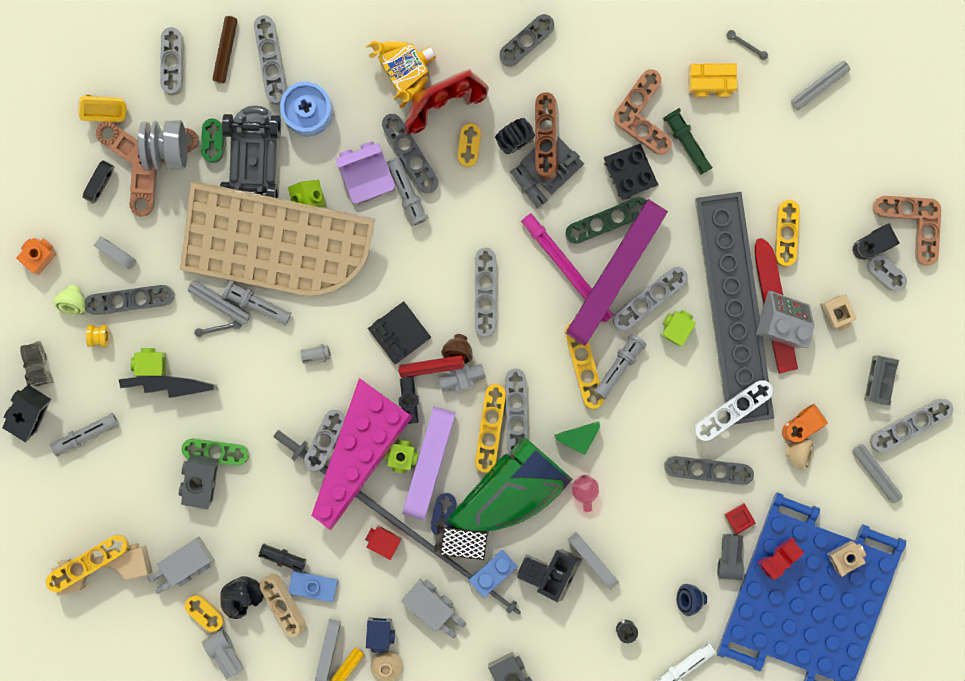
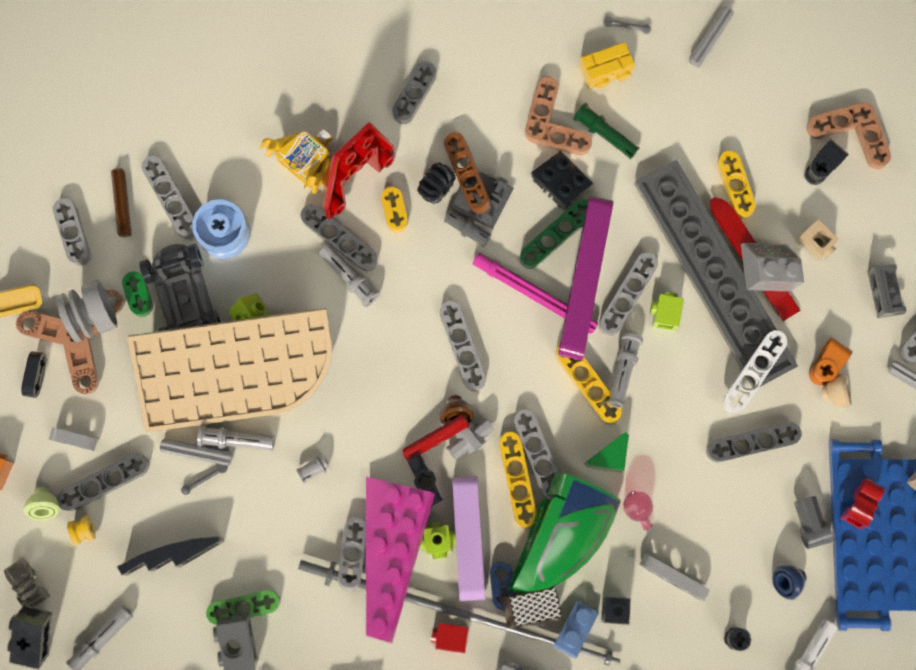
camera: 20 degrees left, 10 degrees down
lime brick [130,348,166,376] -> none
lavender bracket [335,142,395,204] -> none
black hinge [367,301,431,365] -> none
black brick [537,549,582,602] -> none
red tile [724,503,756,535] -> none
light grey beam [867,255,907,292] -> none

